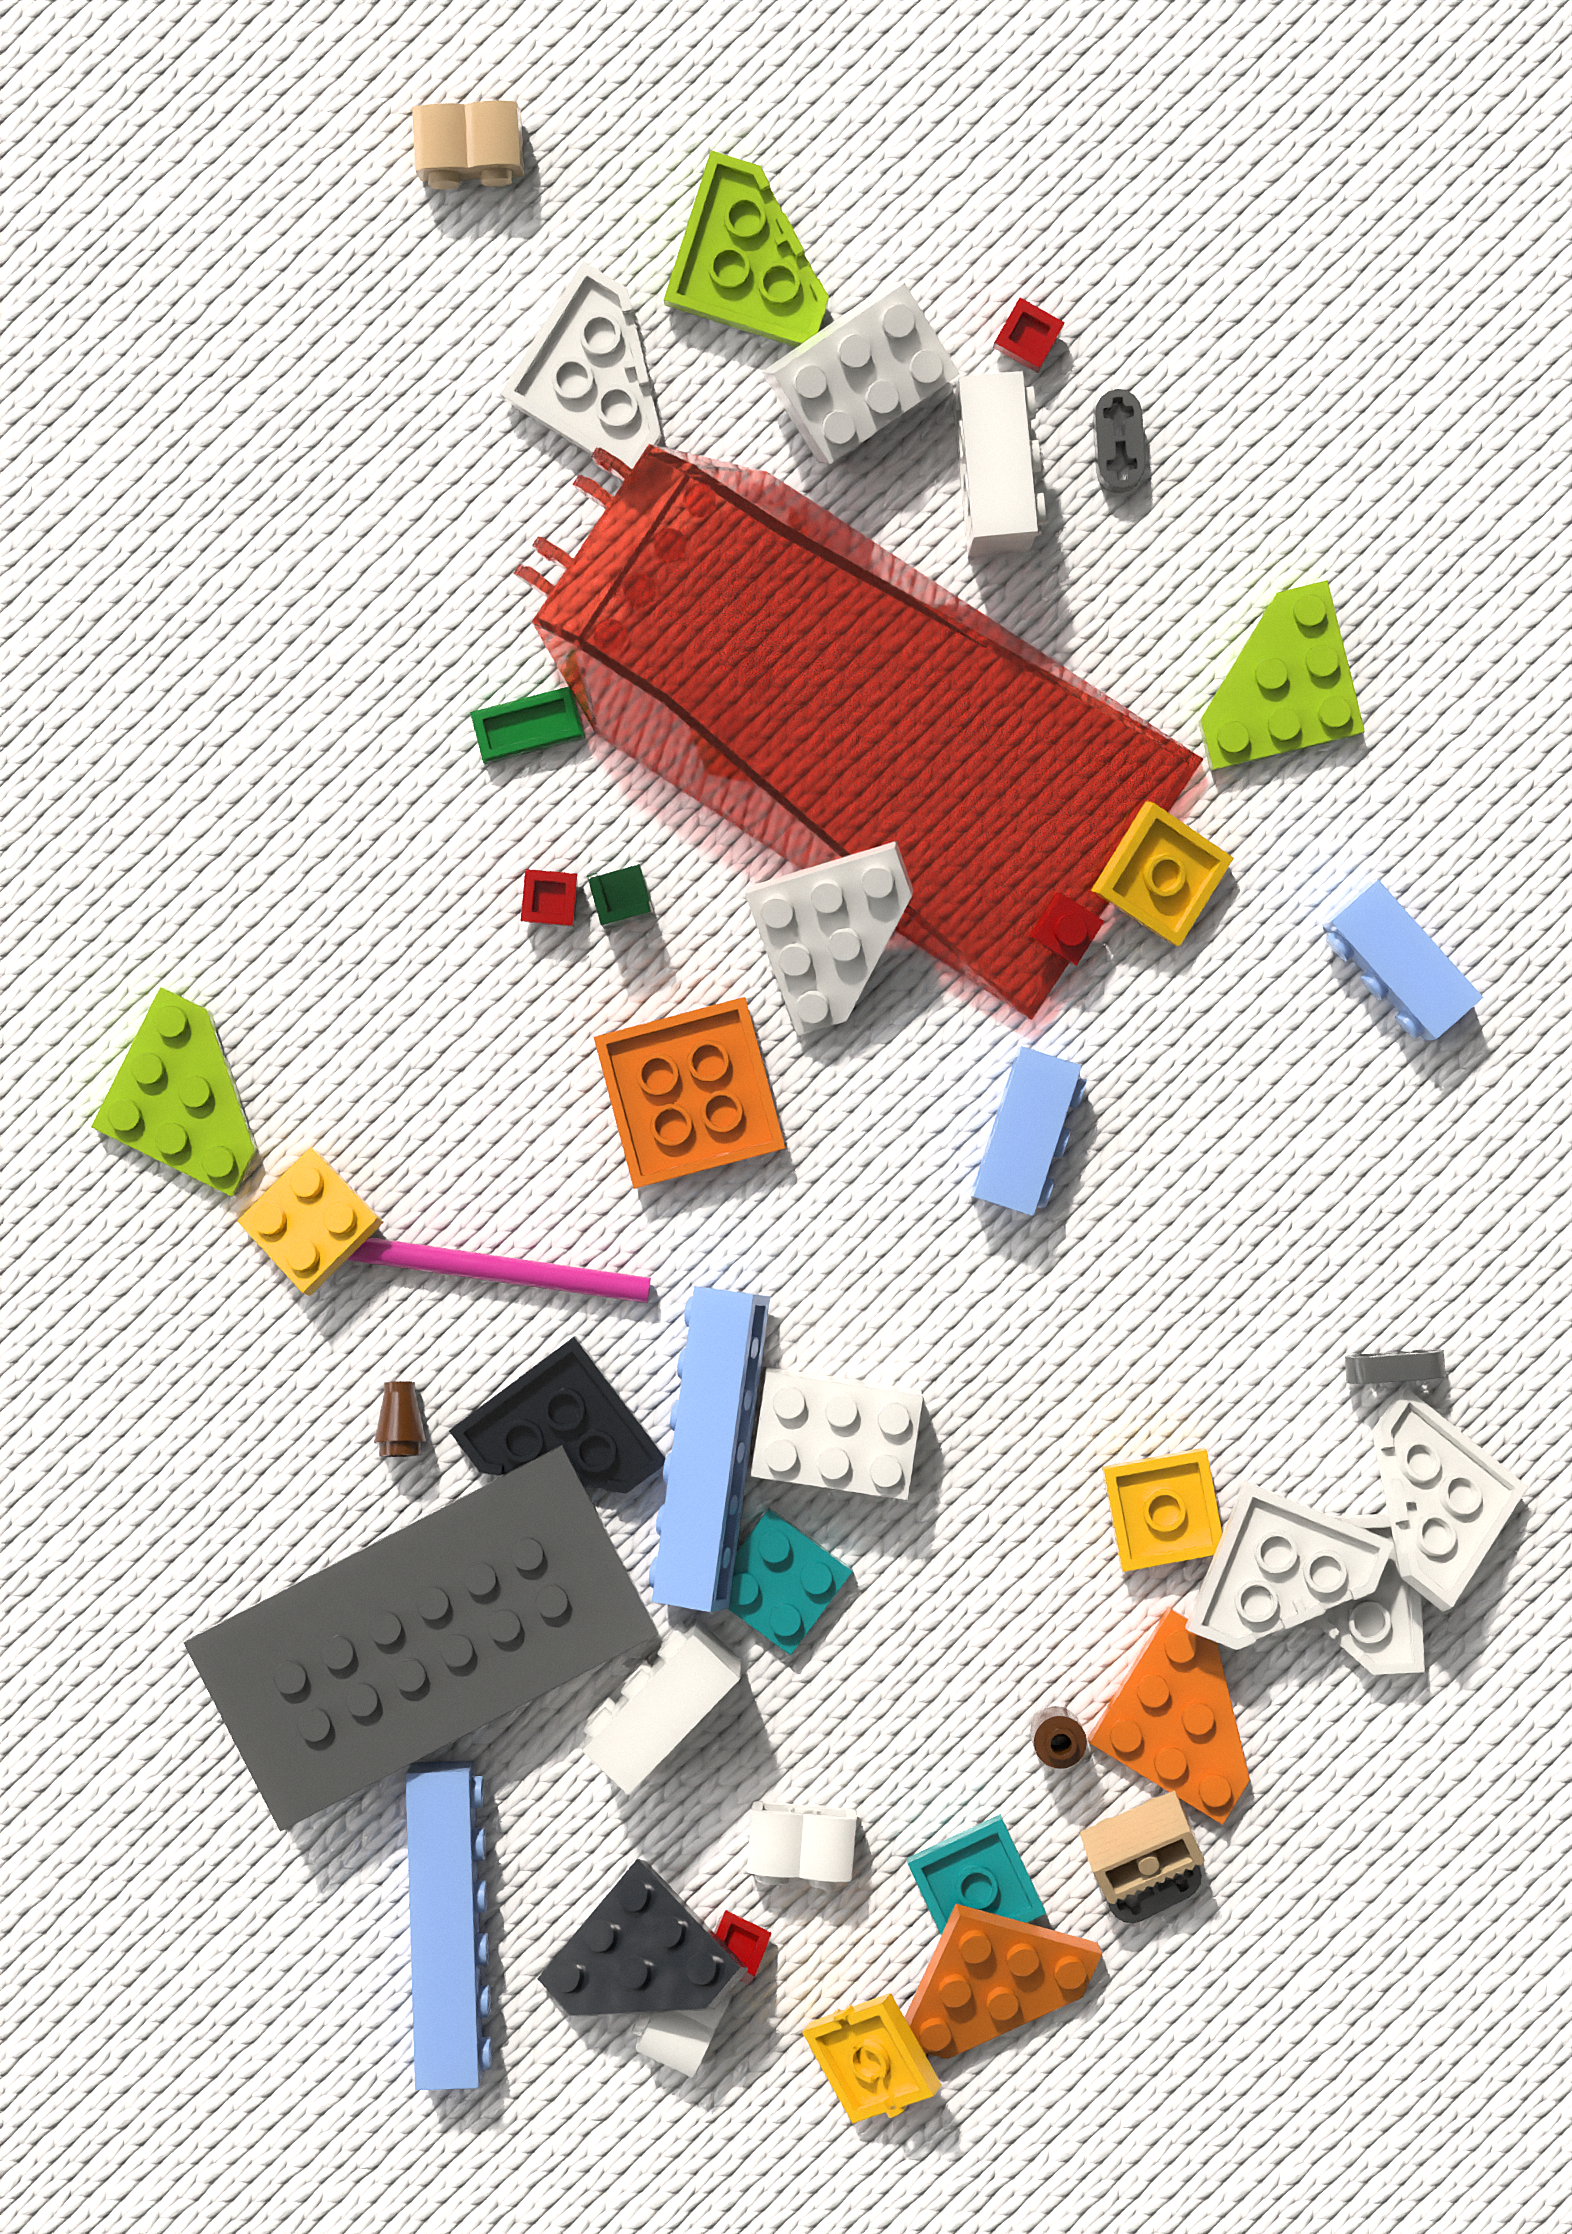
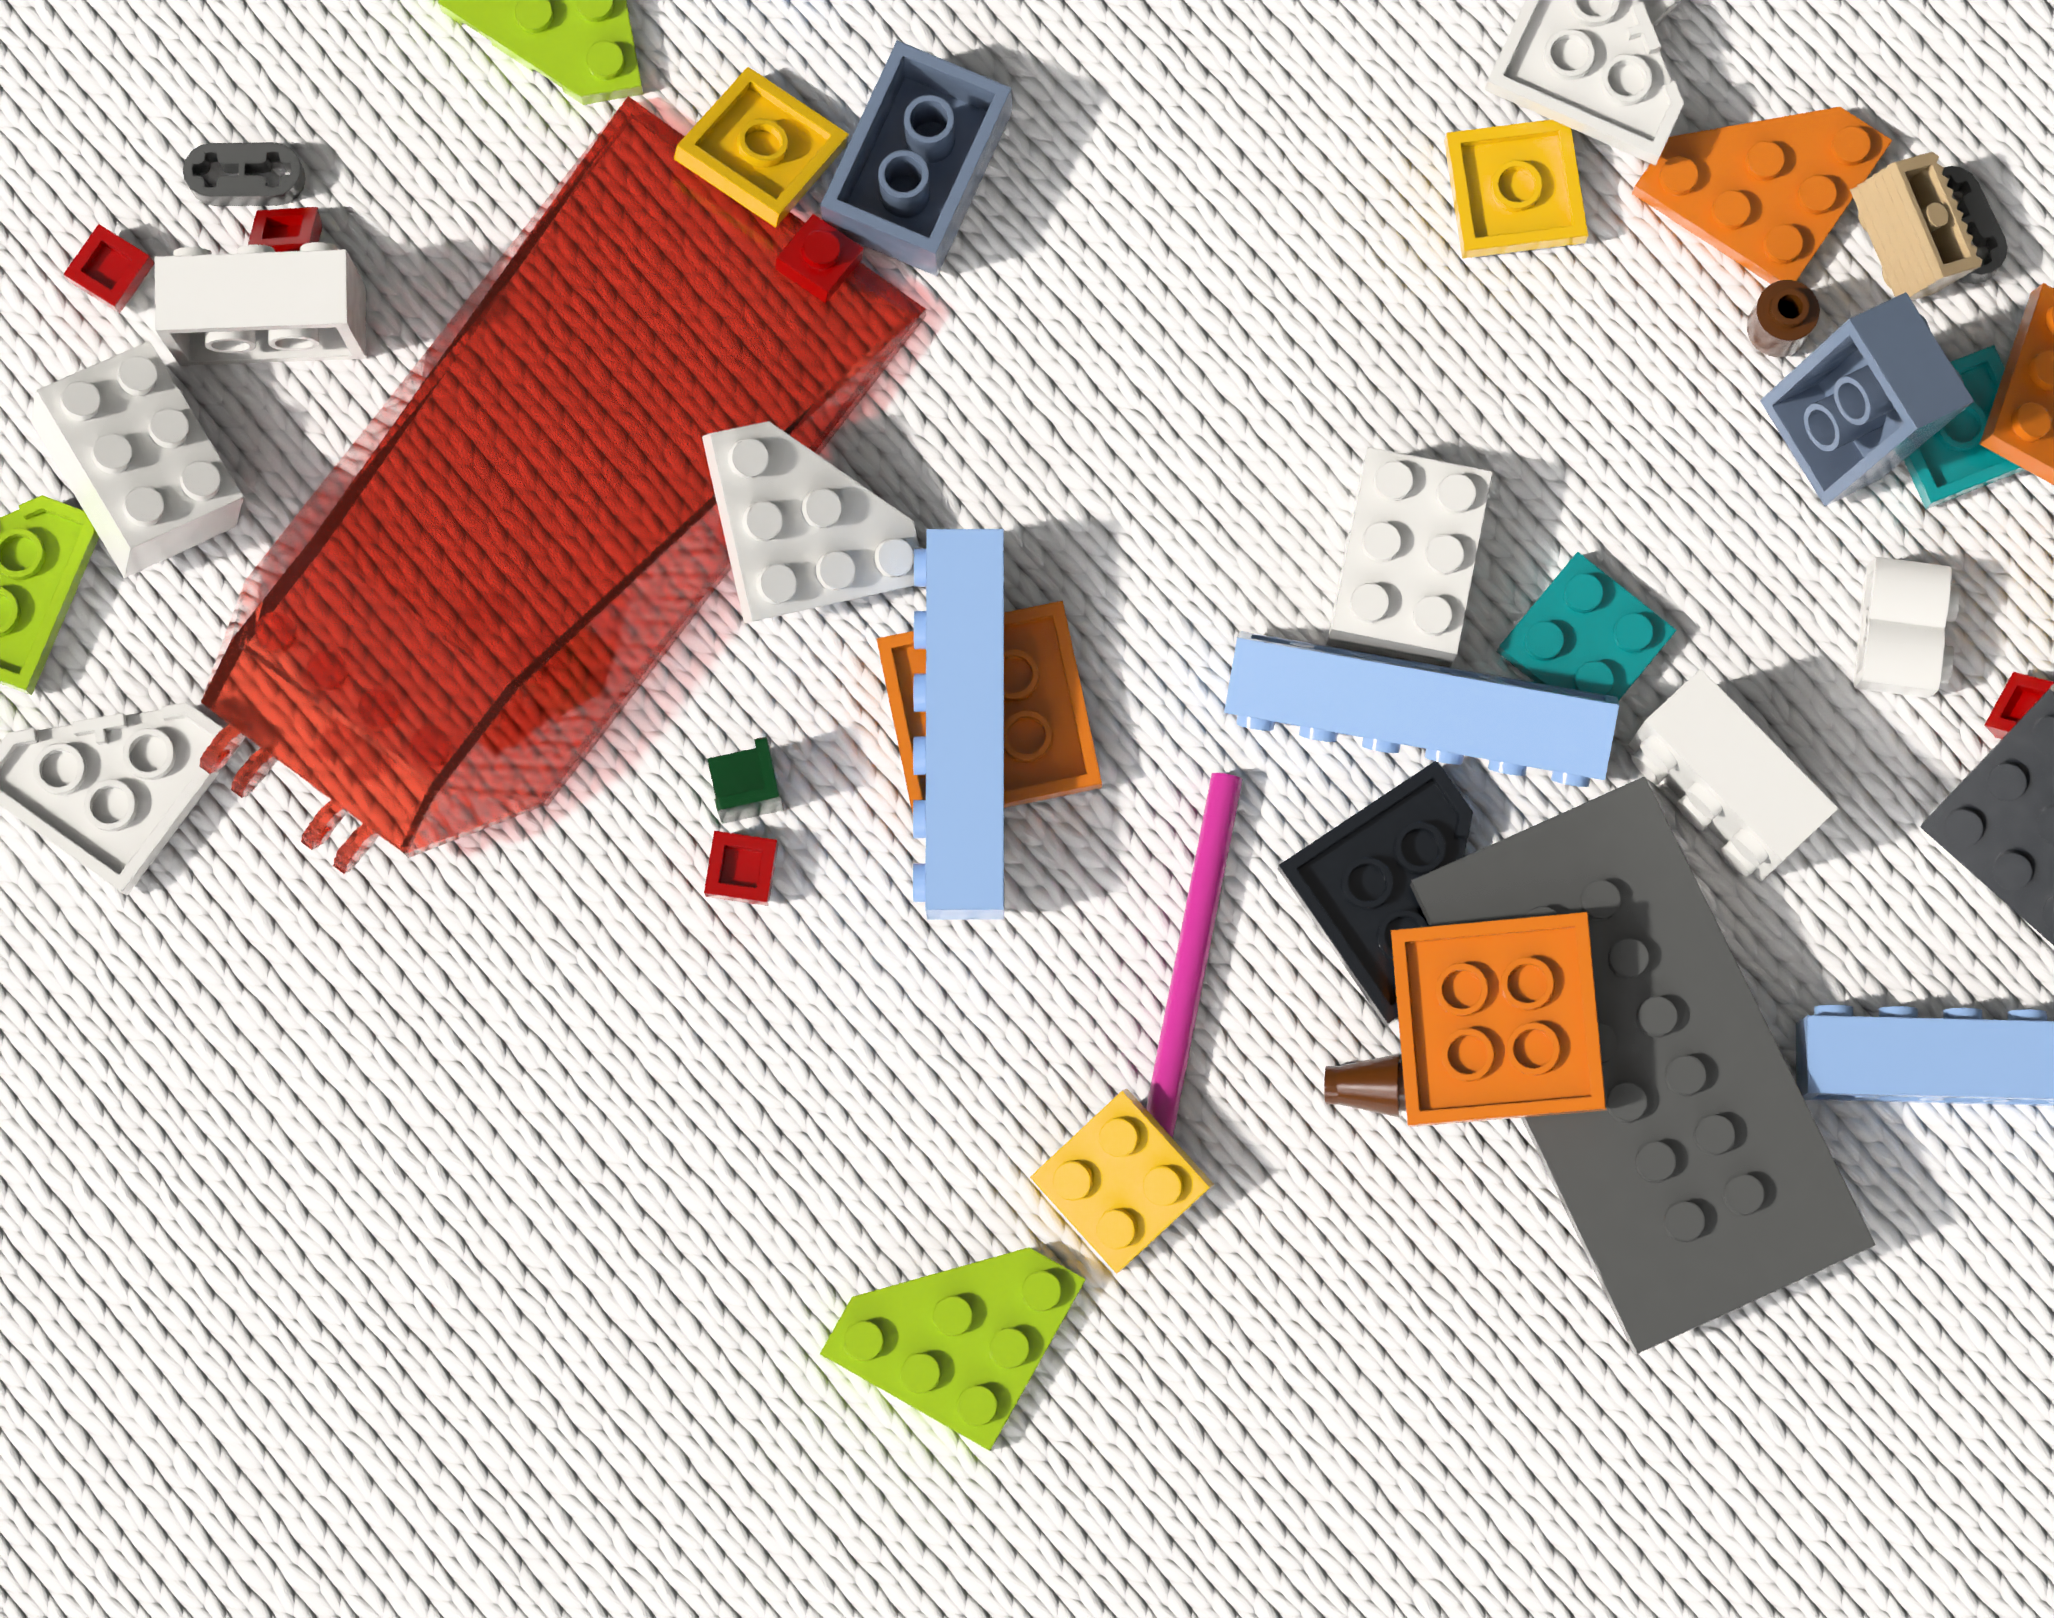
camera: 85 degrees left, 10 degrees down
green tile [470,686,585,765] -> none
light blue brick [970,1046,1087,1216] -> none
none -> red plate [248,207,323,252]
none -> sand blue brick [820,40,1012,276]
none -> light blue brick [913,529,1004,920]
none -> orange plate [1391,912,1607,1127]
none -> sand blue brick [1760,292,1974,506]

